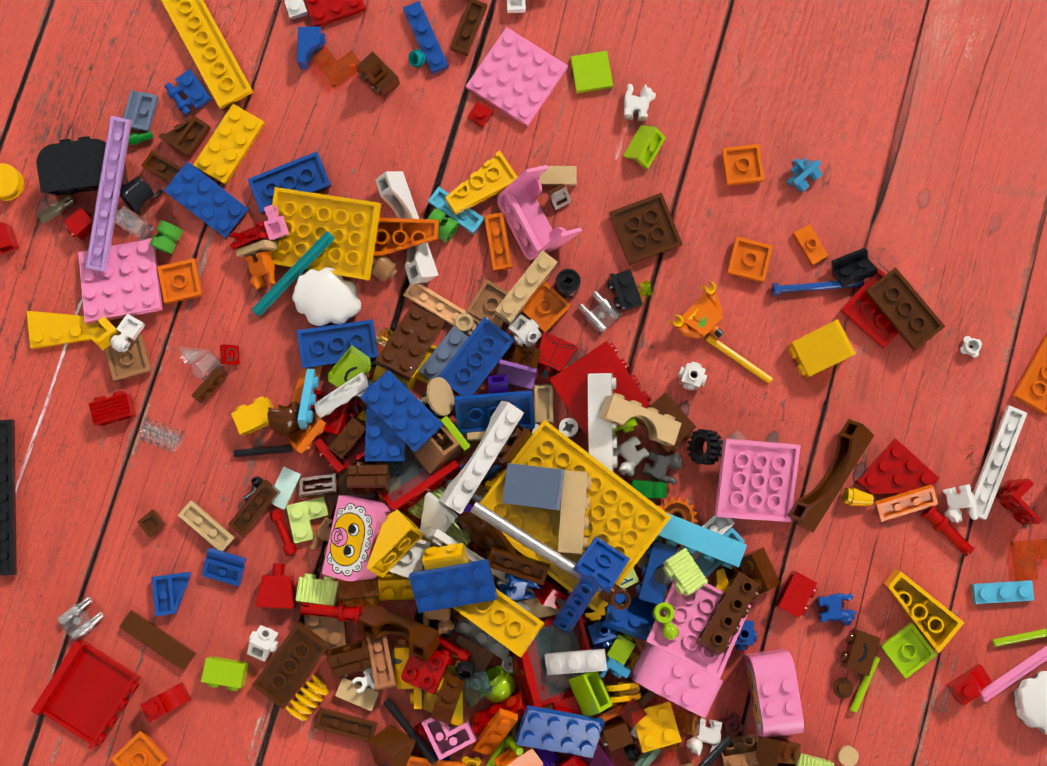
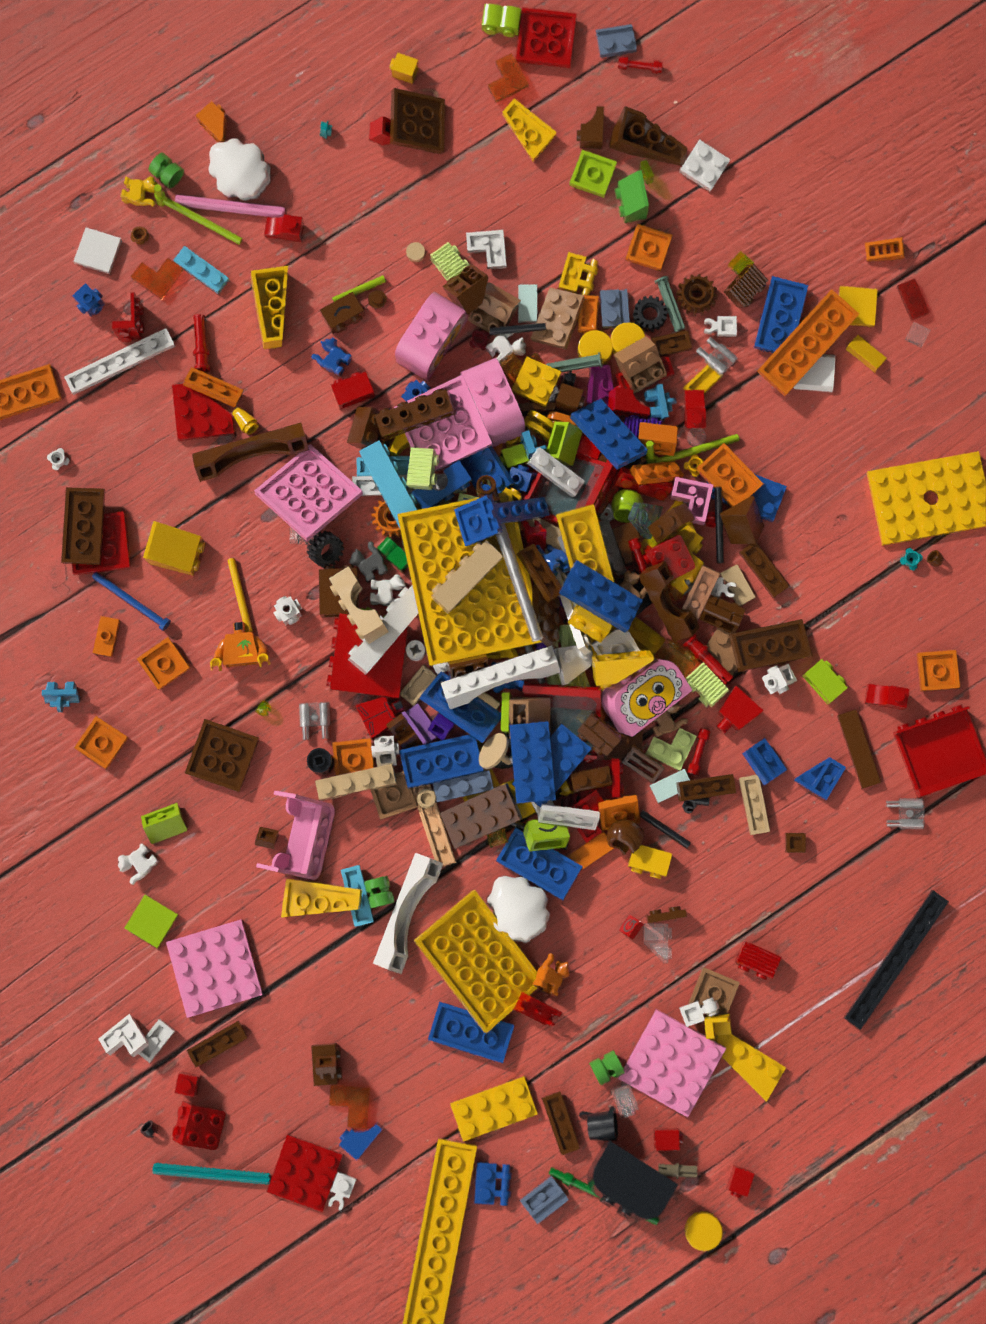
camera: 140 degrees left, 0 degrees up
lavender tile [85,116,132,272] -> none
clear piece [140,417,185,453] -> none
orange plate [157,258,203,304] -> none
reddish brown wing [158,116,211,158] -> none
blue plate [164,161,249,239] -> none
tan tile [236,240,278,257] -> none
teal axle [252,231,335,316] -> none
bright pink plate [264,205,289,241] -> none
yellow piece [285,674,329,721] -> none
medium azure plate [297,369,319,430] -> none
medium nougat head [371,255,397,281] -> none
orange wedge [374,217,439,256] -> none
blue plate [403,1,449,74] -> none
teal plate [408,49,425,68] -> none
black plate [455,661,475,679] -> none
red plate [468,101,493,128] -> none
orange plate [484,212,513,272] -> none
sand blue tile [502,463,565,510] -> none
tan tile [539,166,577,186] -> none
black bracket [607,269,643,313] -> none
clear red tile [617,698,647,728] -> none
lime plate [653,602,678,640] -> none
black bracket [831,248,878,288] -> none
lime plate [879,622,937,679] -> none
white animal [943,484,978,523] -> none

